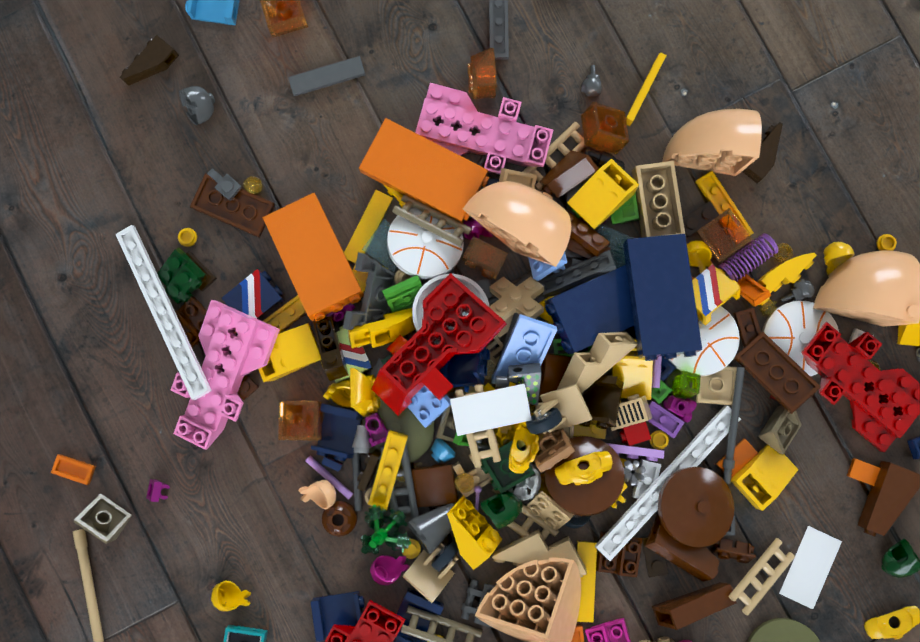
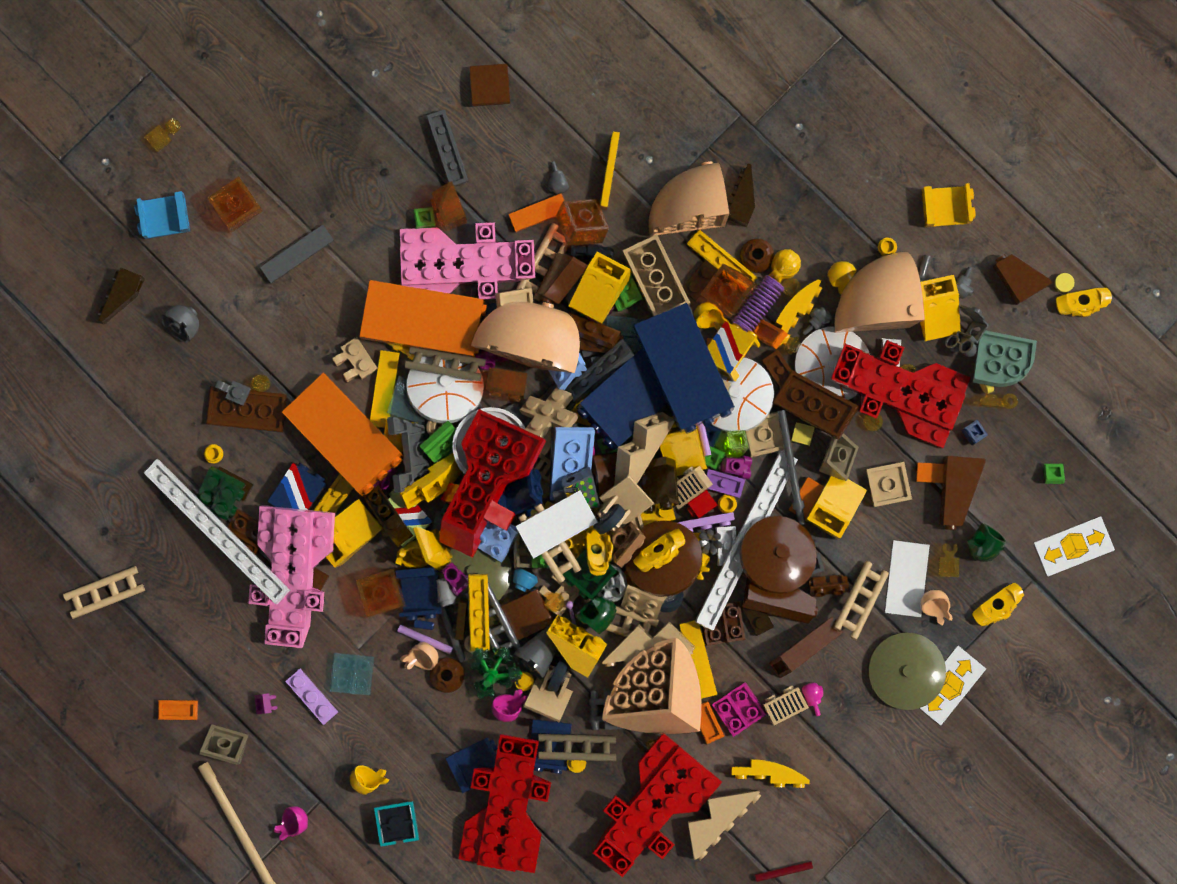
camera: 20 degrees left, 0 degrees up
none -> tan bar [63,566,145,619]
none -> dark pink piece [274,806,308,841]
none -> lavender plate [285,669,338,725]
none -> clear light blue slope [330,653,374,695]
none -> tan plate [332,337,378,383]
none -> bright green tile [413,207,436,229]
none -> orange tile [509,193,569,233]
none -> reddish brown piece [740,238,774,273]
none -> yellow piece [768,249,801,283]
none -> light yellow tile [791,422,815,446]
none -> clear yellow plate [864,414,883,431]
none -> tan plate [866,462,912,507]
none -> light nougat piece [920,590,953,626]
none -> clear yellow plate [939,544,959,577]

